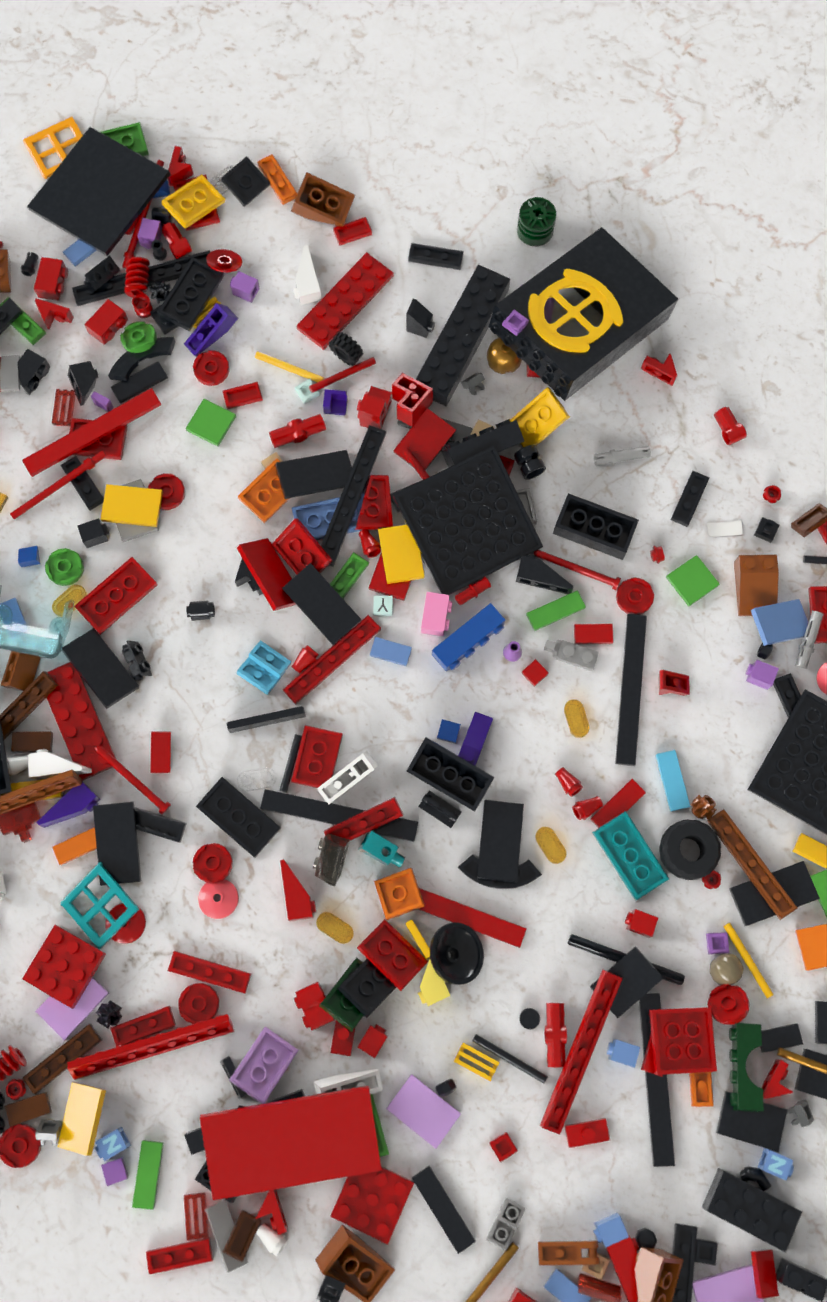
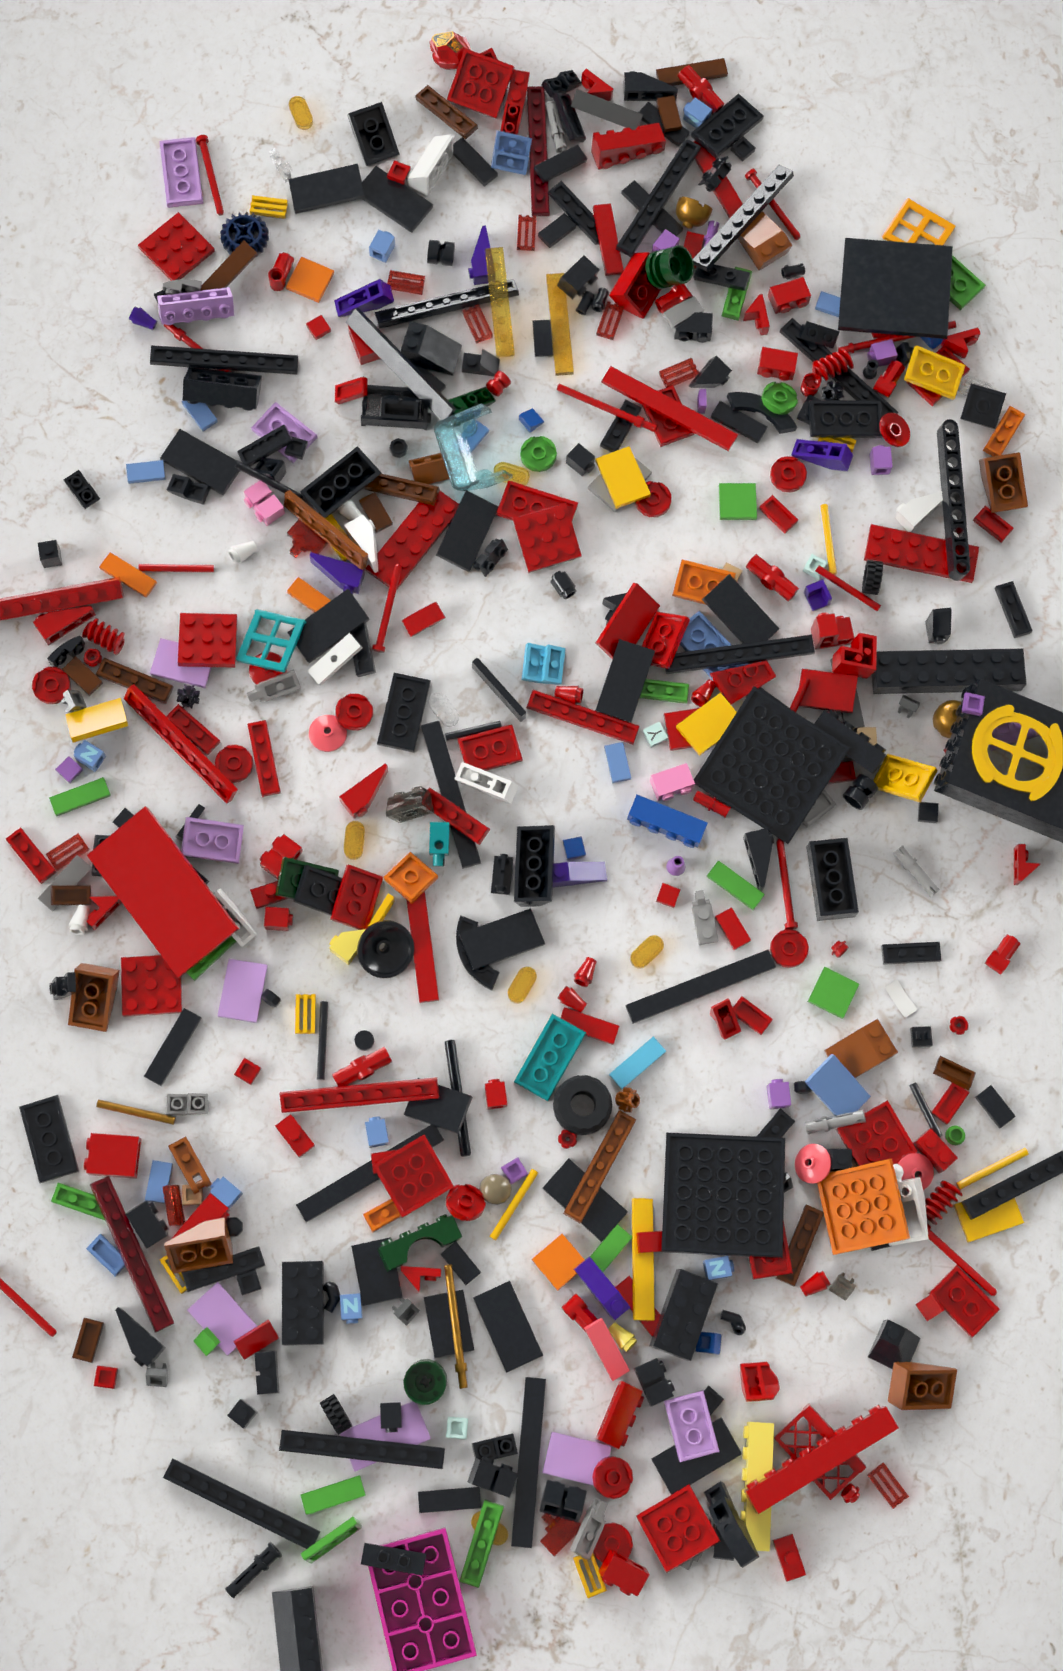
camera: 55 degrees right, 0 degrees up
none -> light grey hinge [247,670,301,702]
none -> white tile [308,633,362,686]
none -> red plate [513,503,582,573]
none -> red tile [733,996,773,1035]
none -> black tile [918,802,939,823]
none -> black beam [937,419,970,581]

